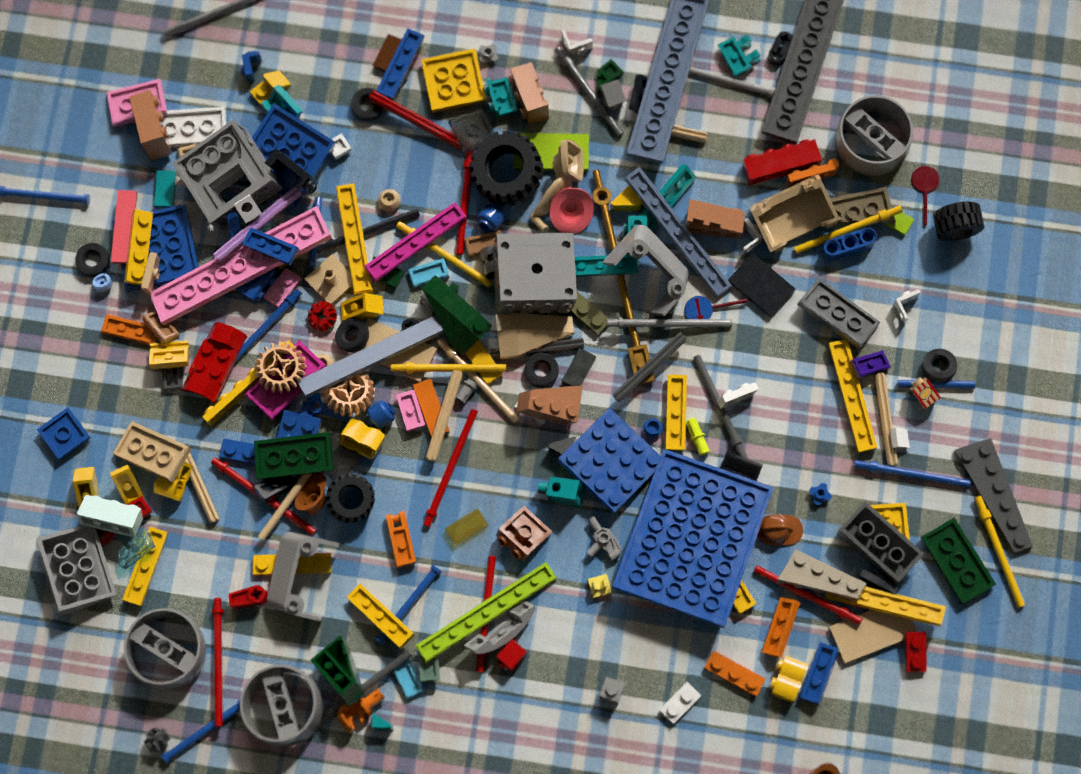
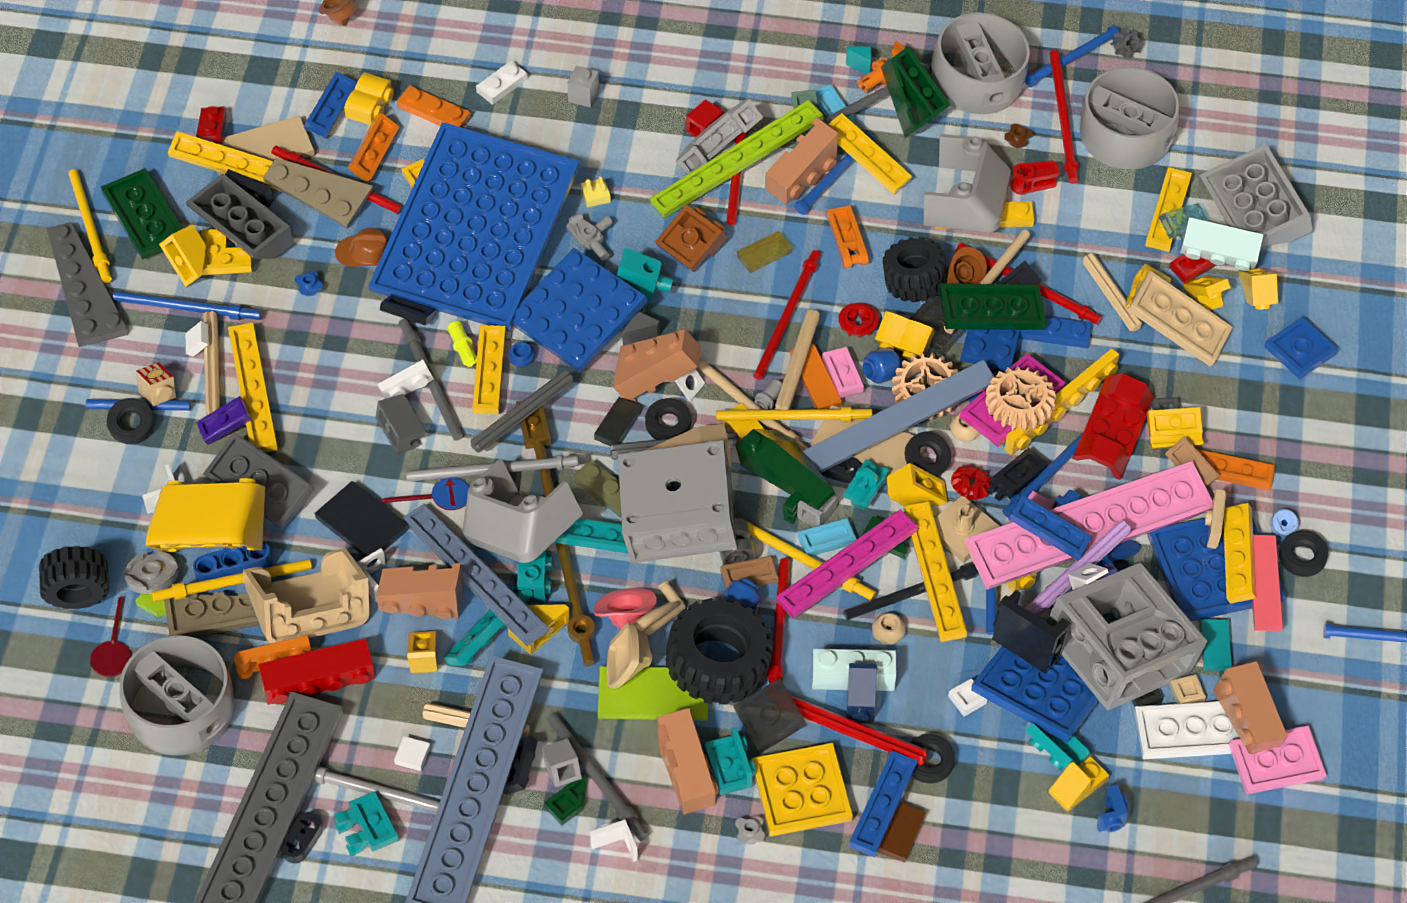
camera: 175 degrees right, 20 degrees down
none -> light grey tile [124,551,179,594]
none -> yellow windscreen [145,478,265,553]
none -> yellow slope [159,224,206,287]
none -> dark grey hinge [375,394,426,455]
none -> white tile [394,736,430,771]
none -> yellow slope [407,631,437,673]
none -> nougat wedge [765,117,838,205]
none -> light aqua brick [812,649,896,691]
none -> red gear [838,303,879,338]
none -> teal hips [844,459,889,510]
none -> slope [846,663,877,722]
none -> black hinge [987,447,1048,501]
none -> reddish brown plate [1004,124,1033,148]

